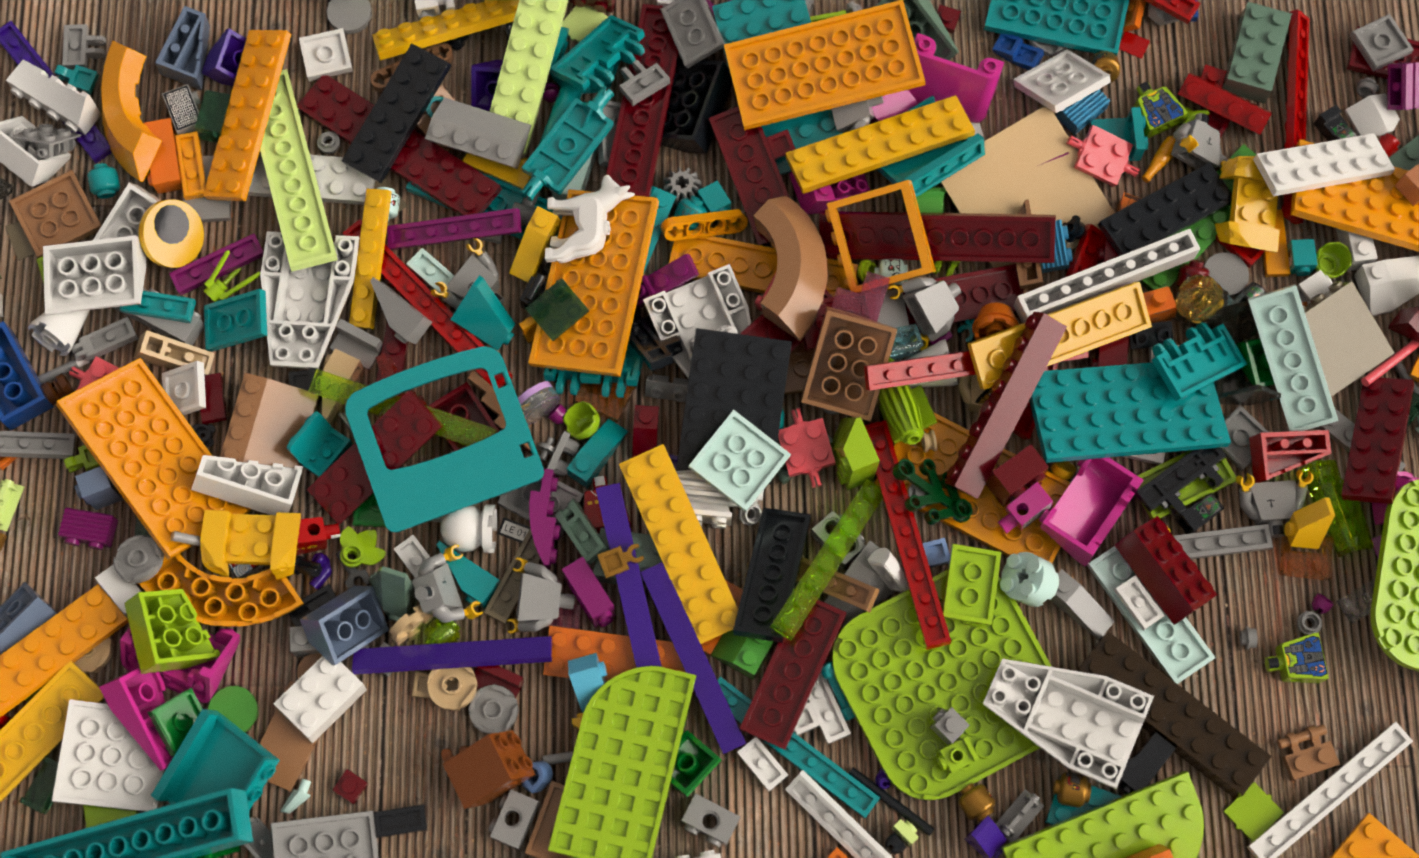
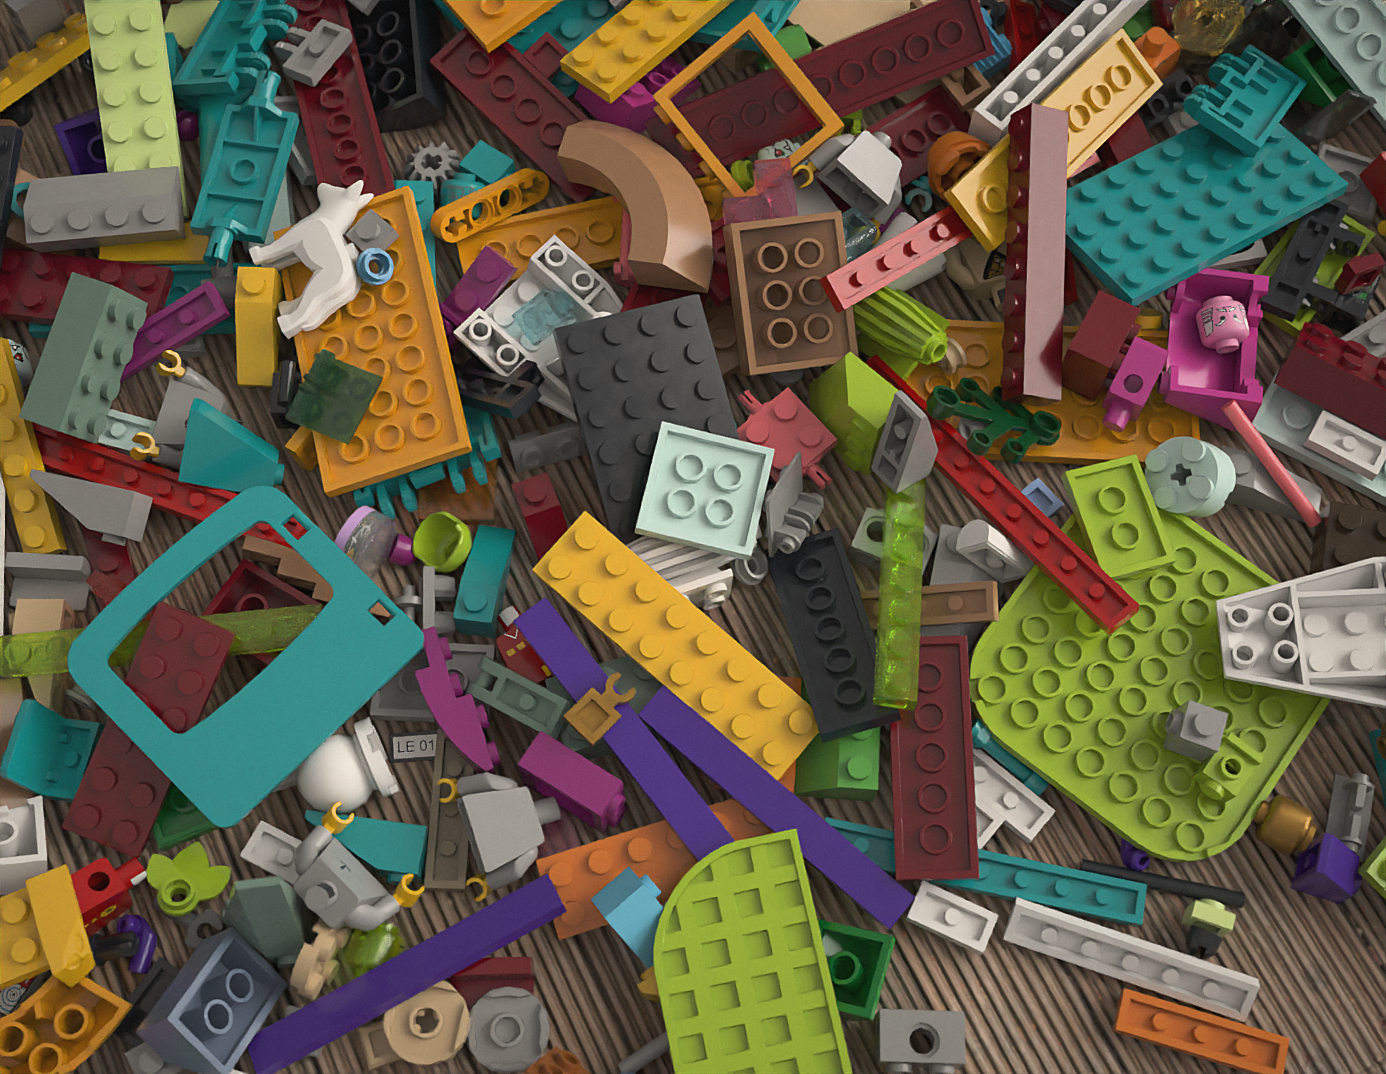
camera: 25 degrees left, 5 degrees down
none -> sand green brick [19,272,148,444]
none -> light grey plate [345,209,399,252]
none -> dark azure plate [356,248,394,286]
none -> clear light blue bracket [511,288,577,346]
none -> light grey hinge [763,452,824,557]
none -> light grey slope [871,390,938,494]
none -> bright pink head [1196,296,1249,354]
none -> coral bar [1221,400,1322,528]
none -> dark red plate [1334,252,1386,295]

